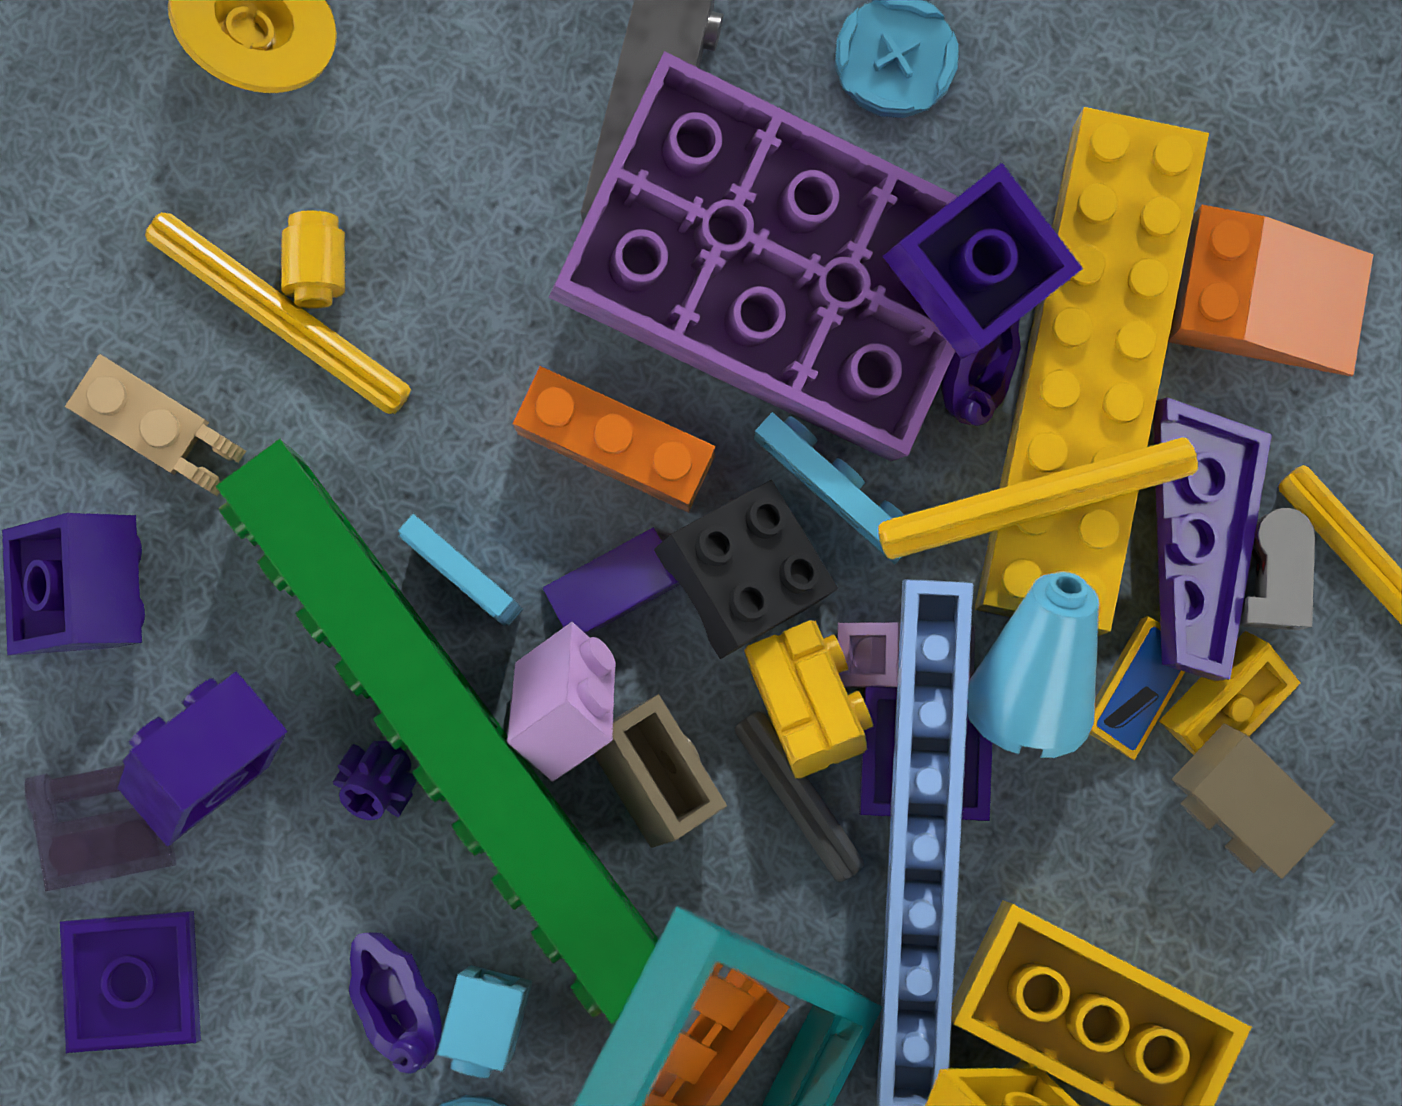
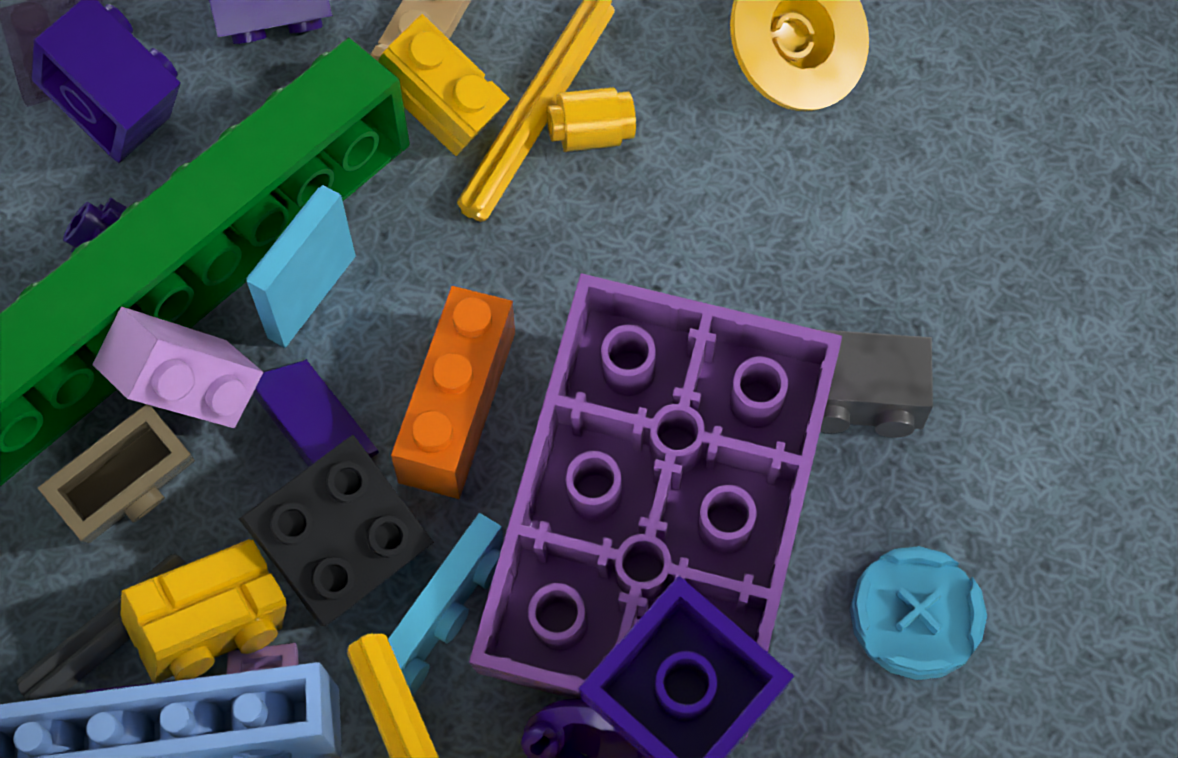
camera: 80 degrees right, 20 degrees down
none -> yellow brick [378,14,510,156]

